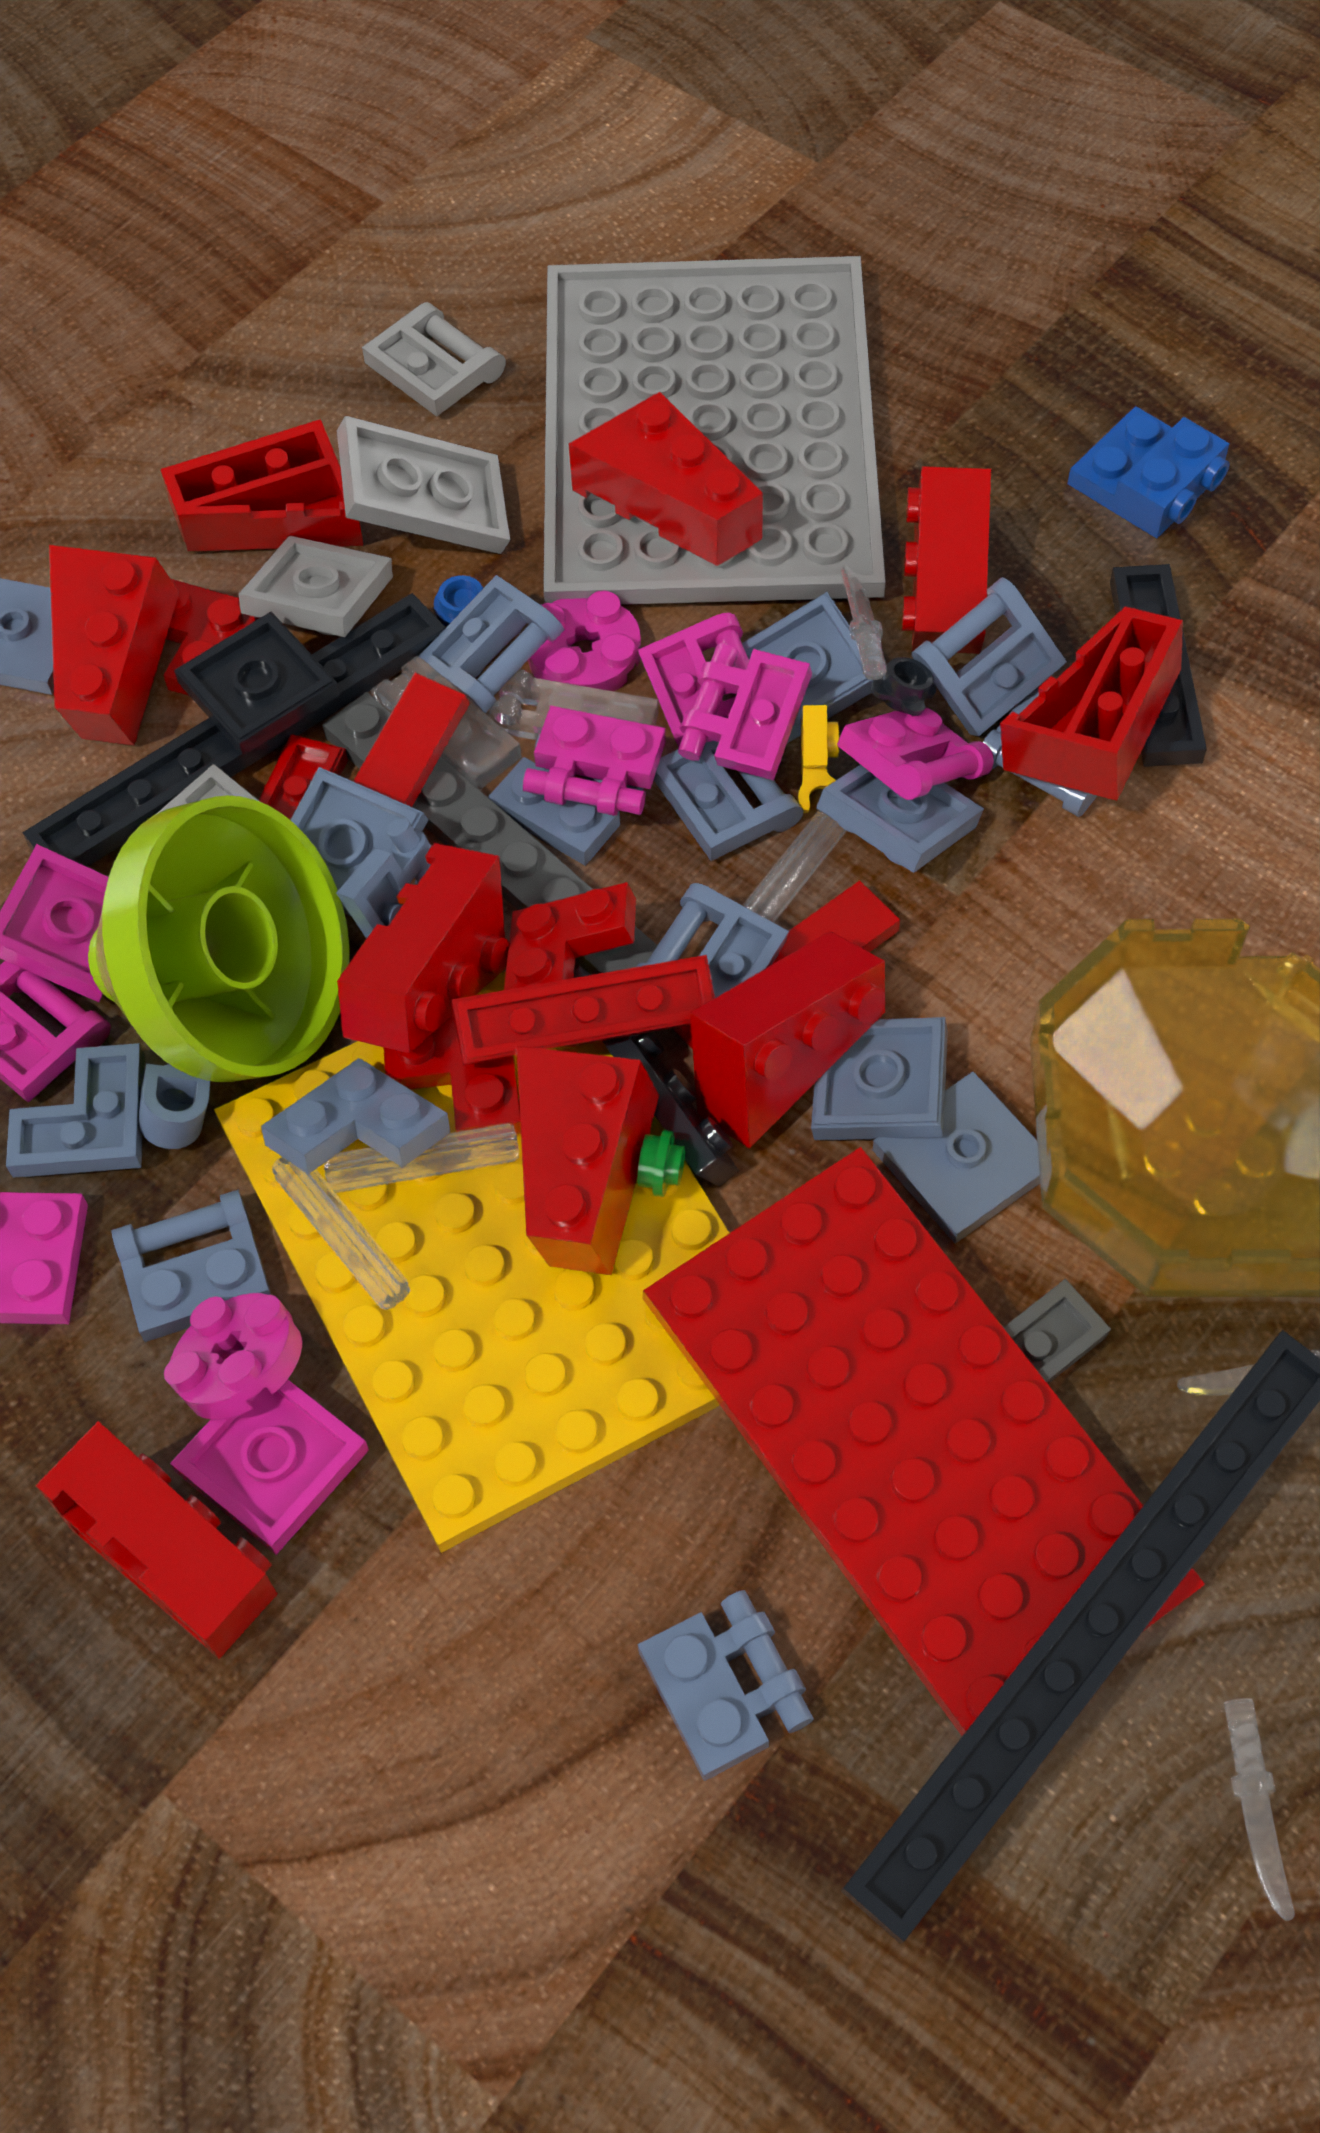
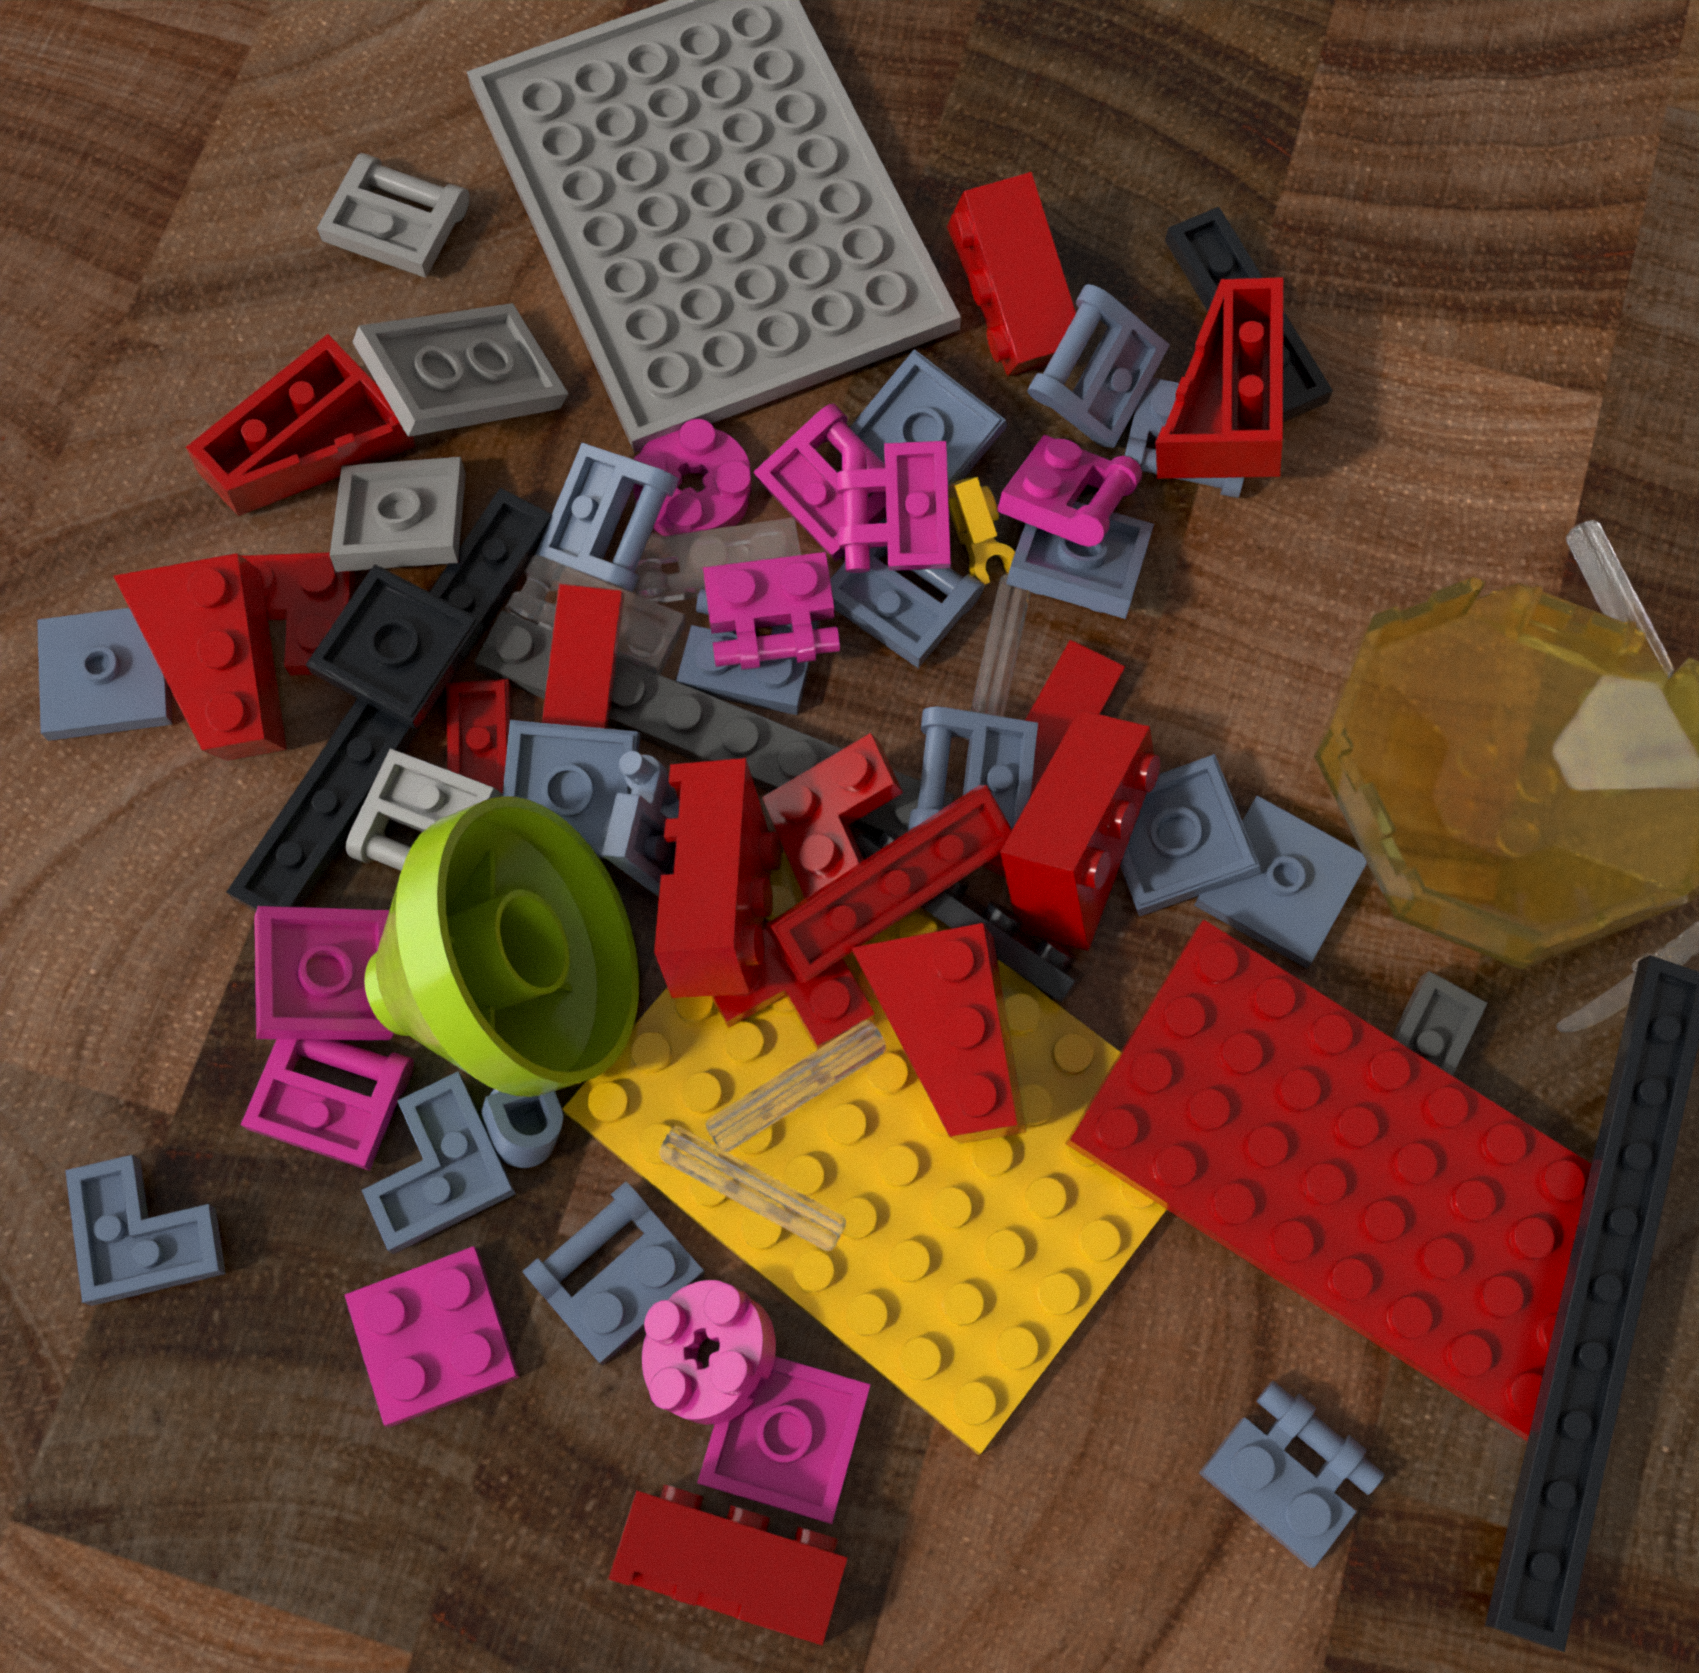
camera: 25 degrees left, 10 degrees up
sand blue plate [261,1058,451,1174] -> none
blue plate [434,575,484,627] -> none
red wedge [569,392,763,566] -> none
green plate [637,1130,685,1197] -> none
clear piece [841,565,887,680] -> none
black plate [870,657,937,715] -> none
blue plate [1067,406,1230,539] -> none

